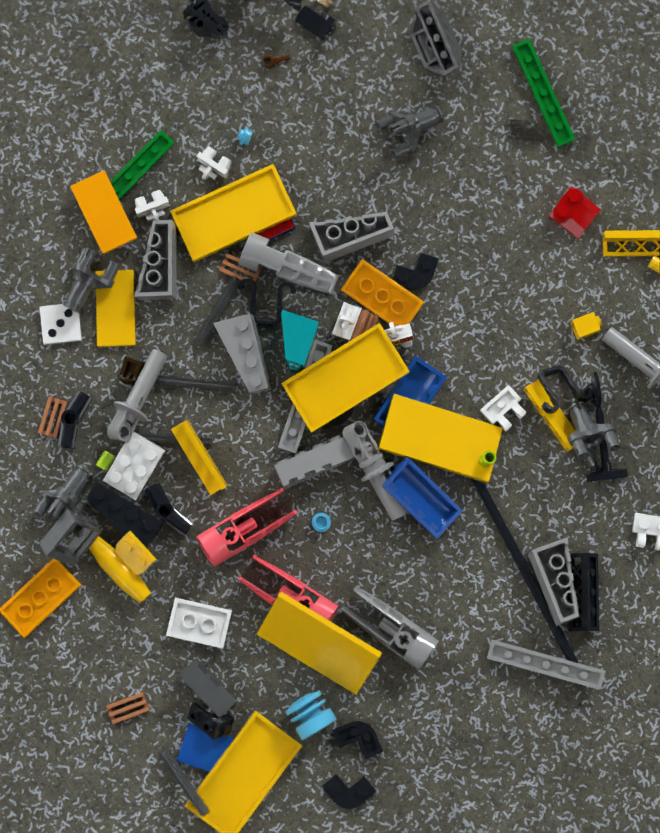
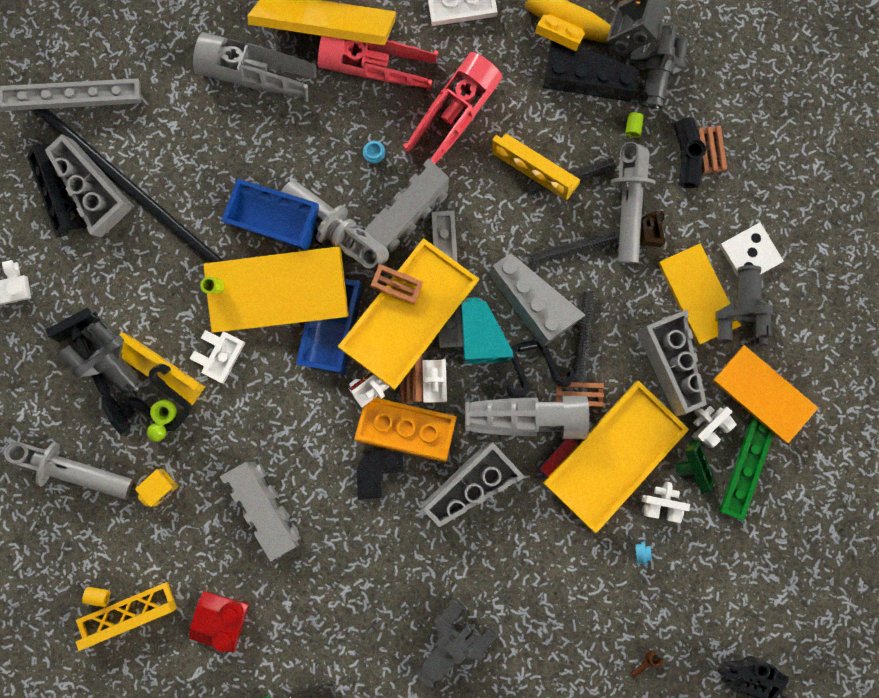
camera: 160 degrees right, 0 degrees up
white plate [103,432,166,500] -> none
black piece [145,482,193,537] -> none
none -> lime plate [147,399,177,442]
none -> light grey wedge [220,462,300,561]
none -> nougat tile [370,264,423,305]
none -> dark green tile [676,439,715,494]

